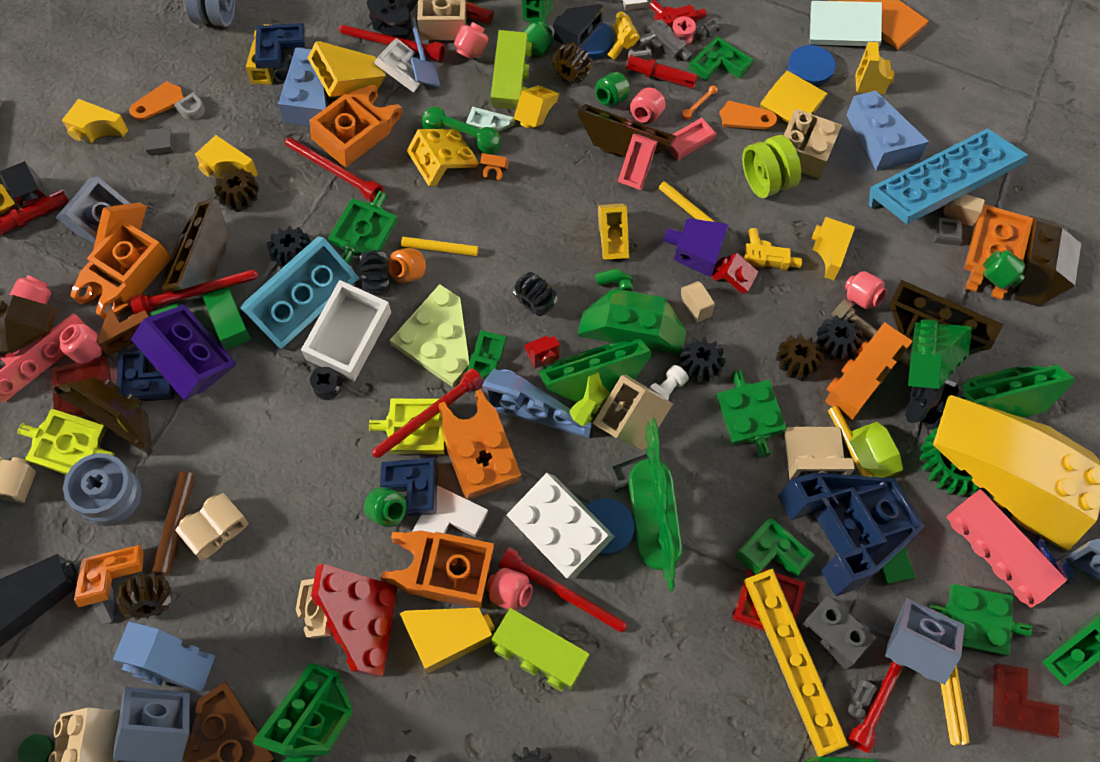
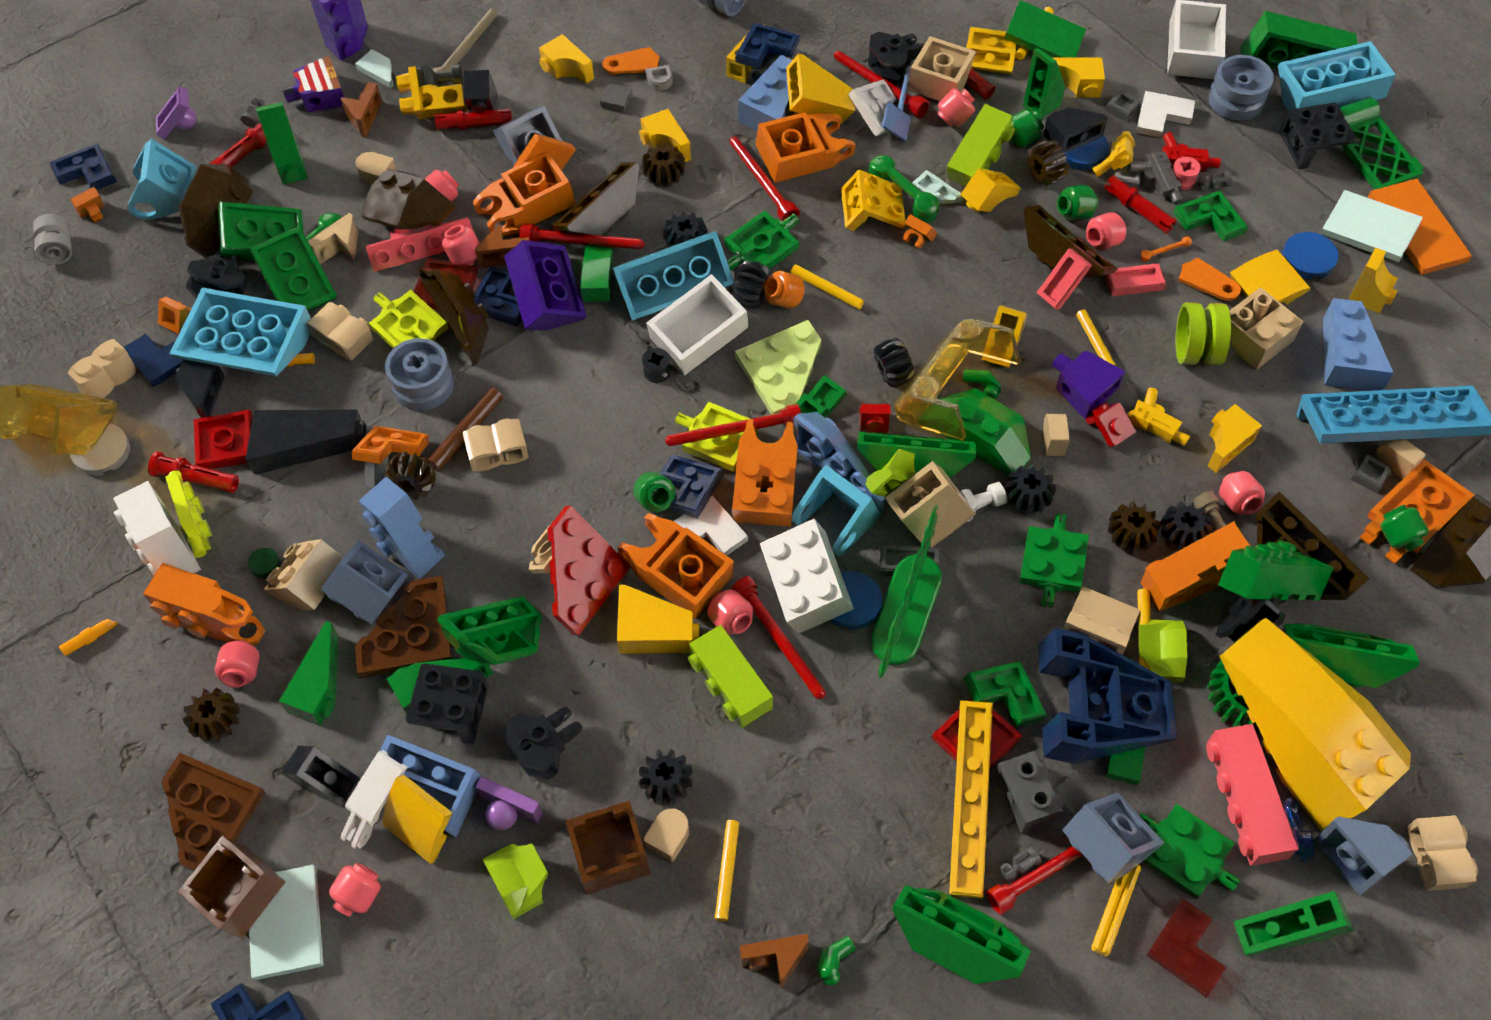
camera: 30 degrees right, 5 degrees down
none -> medium azure hose [792,465,881,556]
none -> clear yellow windscreen [894,319,1020,441]

